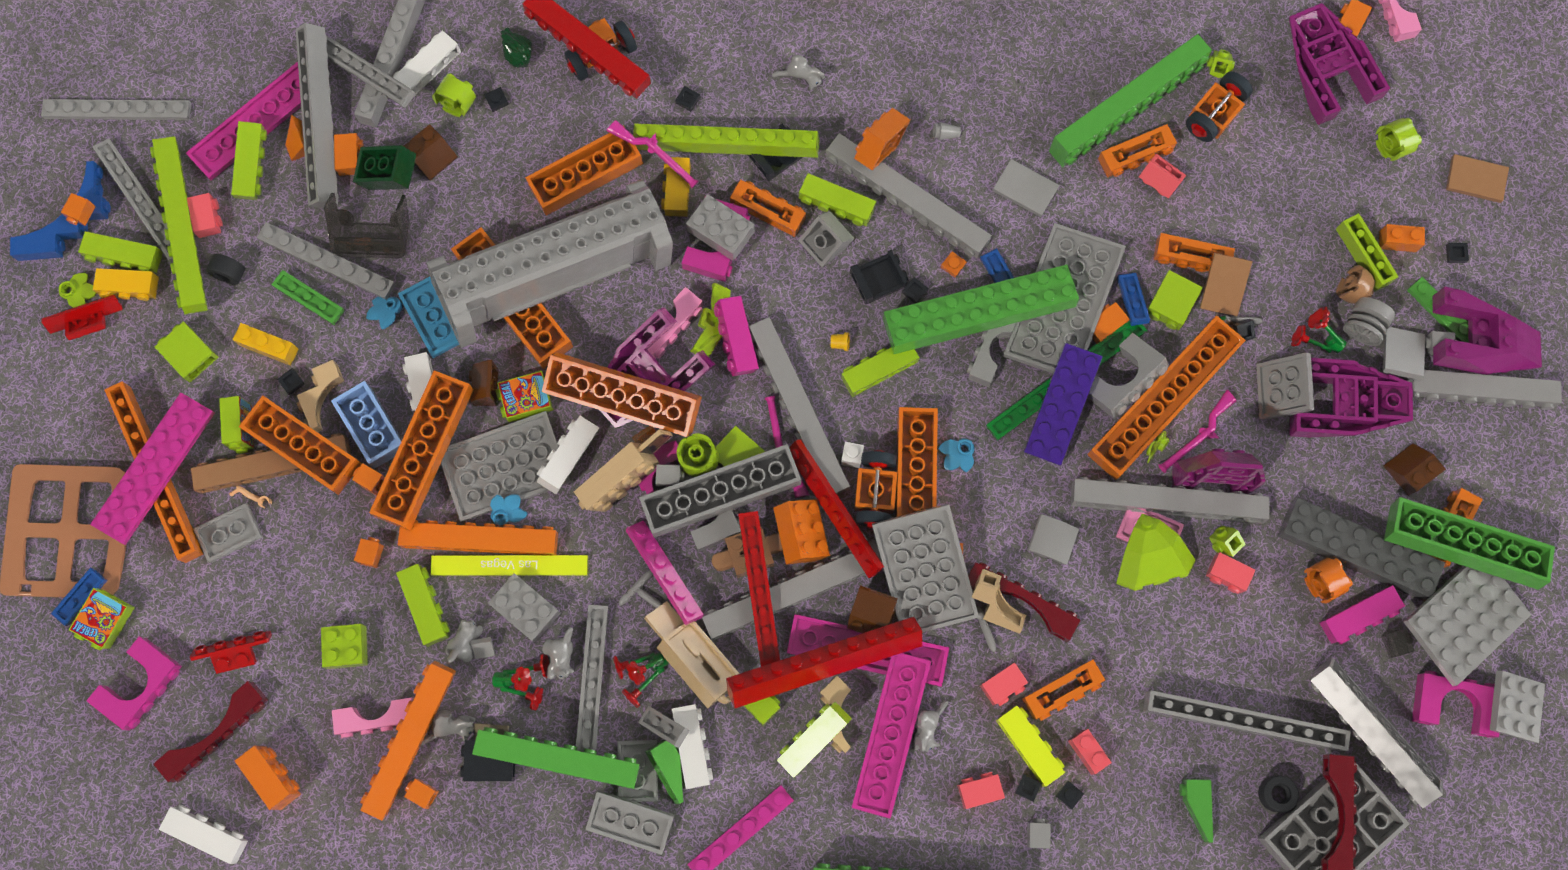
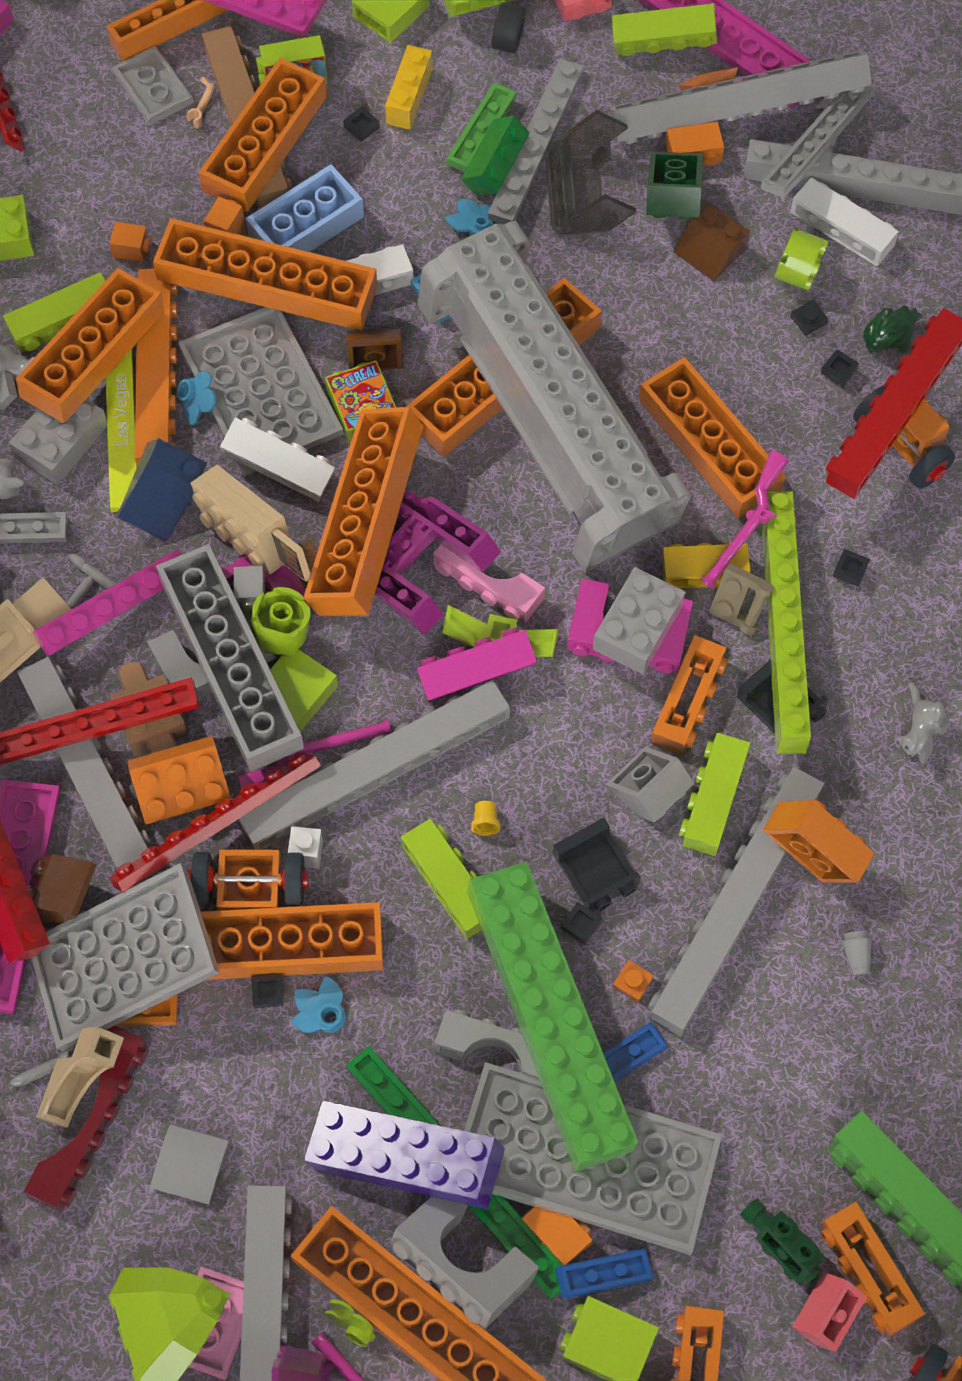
camera: 85 degrees right, 10 degrees down
tan arch [297,360,344,432] -> none
light grey tile [993,159,1060,217] -> none
none -> orange brick [16,268,164,423]
none -> dark blue slope [116,438,207,541]
none -> black plate [251,974,284,1009]
none -> green brick [461,115,530,196]
none -> dark tan plate [708,563,774,635]
none -> dark green brick [740,1198,826,1285]
none -> black plate [821,349,859,387]

